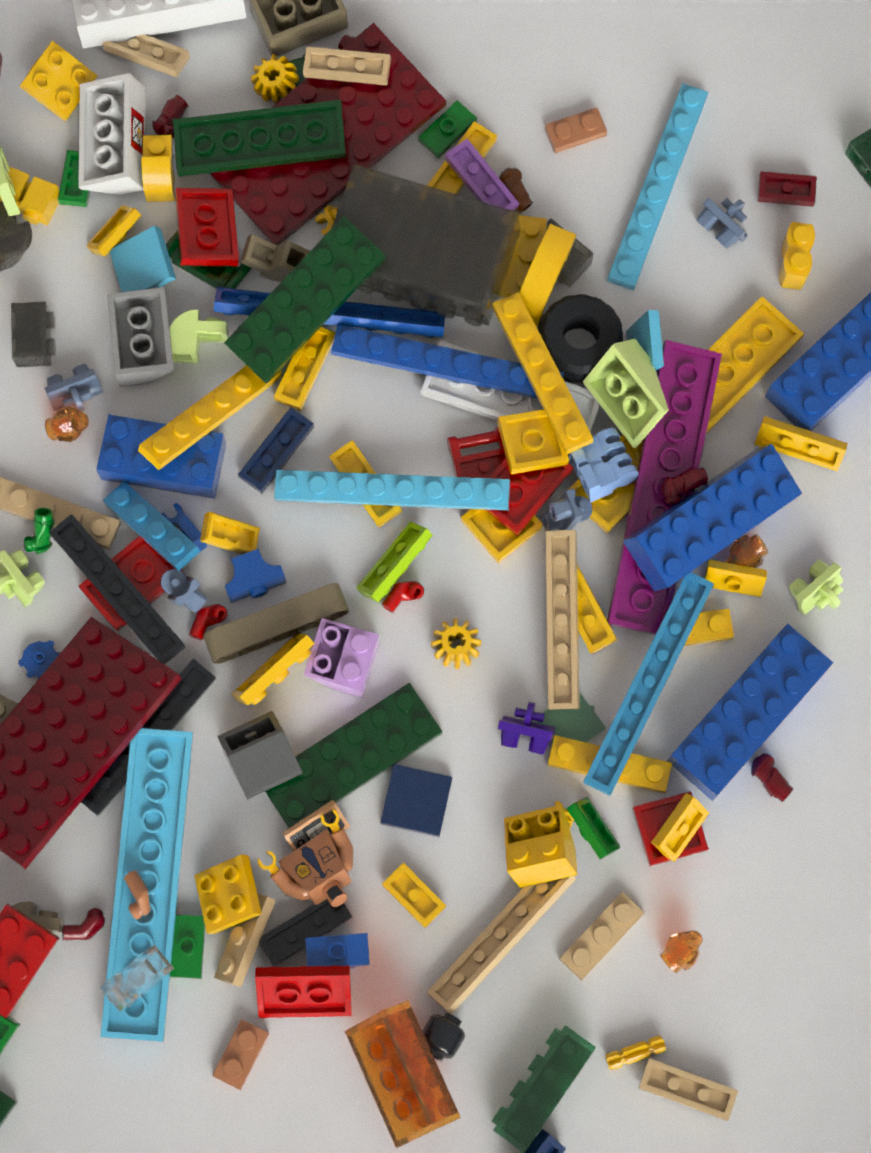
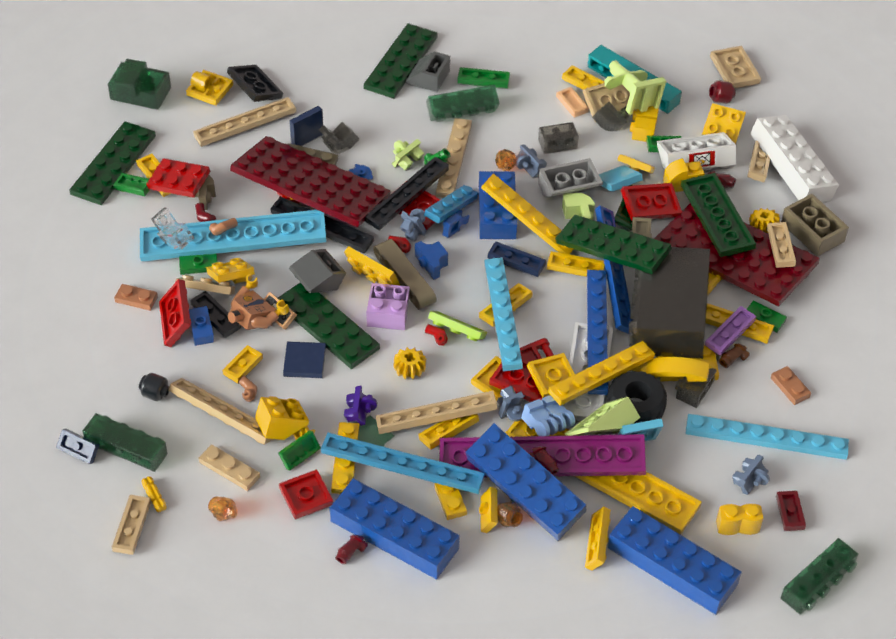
camera: 80 degrees right, 25 degrees down
yellow plate [200,512,260,555] -> none
clear orange brick [345,1000,461,1148] -> none
yellow plate [651,793,709,862] -> none
yellowish green hips [789,560,843,615] -> none
none -> nougat arm [238,376,257,402]

